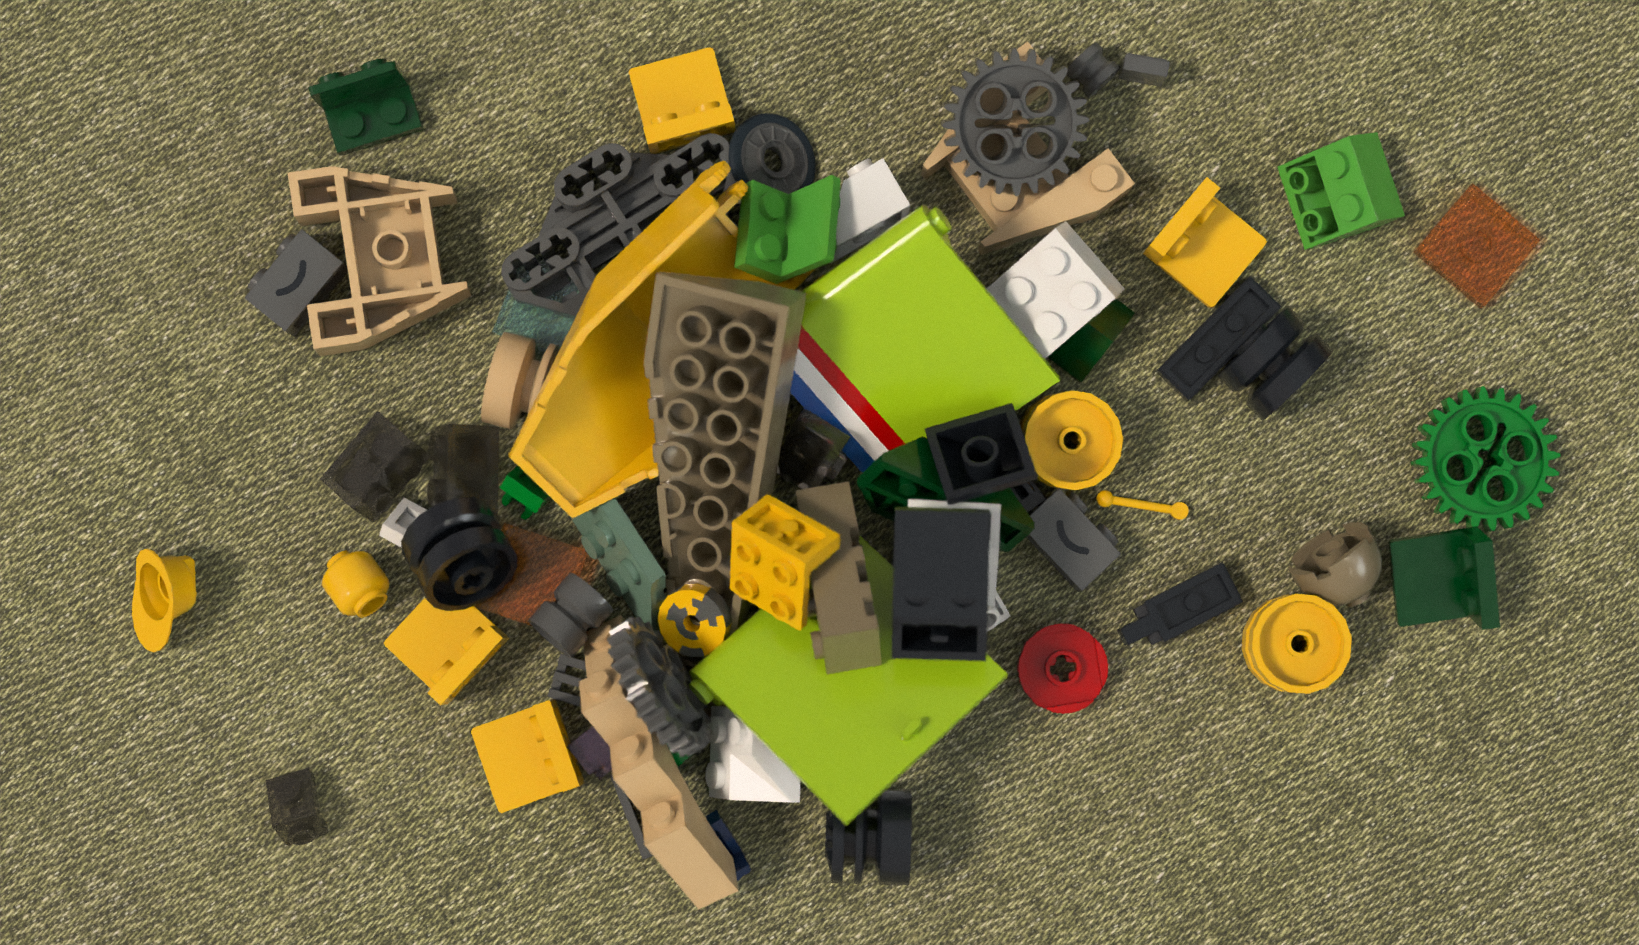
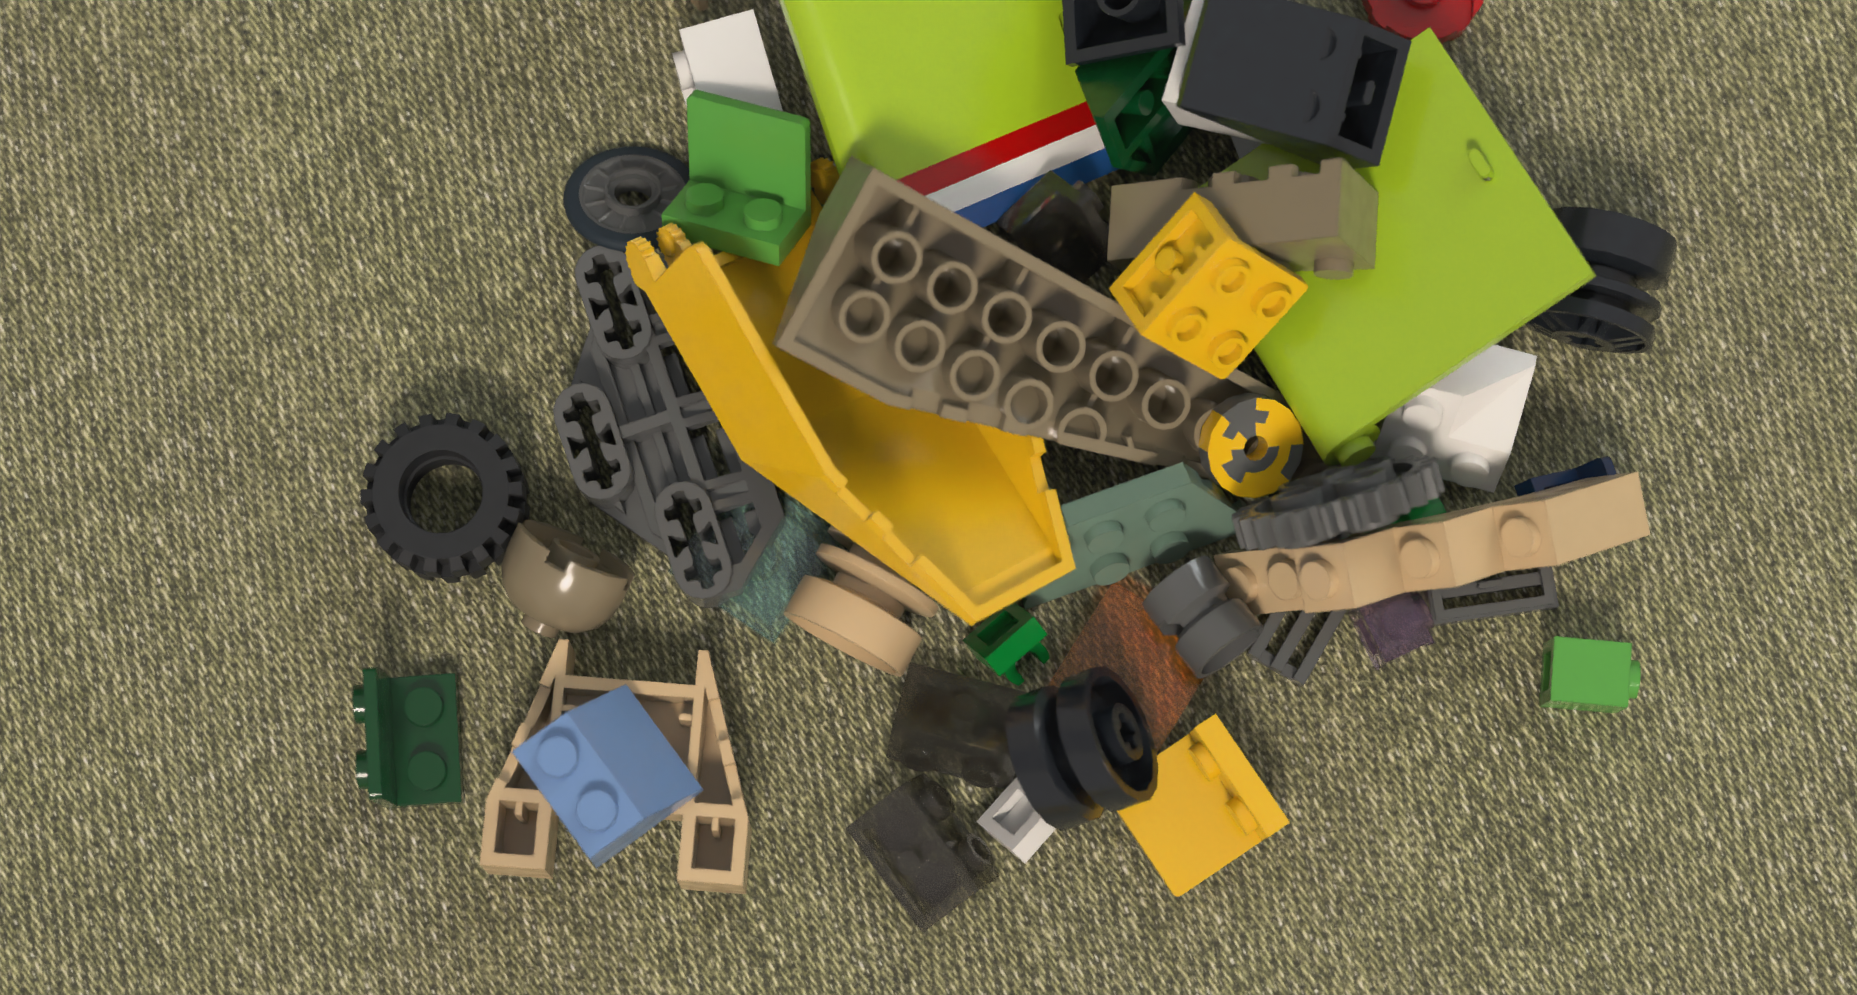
camera: 80 degrees left, 5 degrees down
dark grey brick [244,229,348,337] -> none
yellow head [322,550,390,618] -> none
yellow bracket [471,699,585,813] -> none
yellow bracket [629,47,736,154] -> none
none -> black tyre [360,413,530,583]
none -> dark tan cylinder [501,520,635,638]
none -> medium blue slope [512,684,703,869]
none -> bright green brick [1539,636,1641,714]

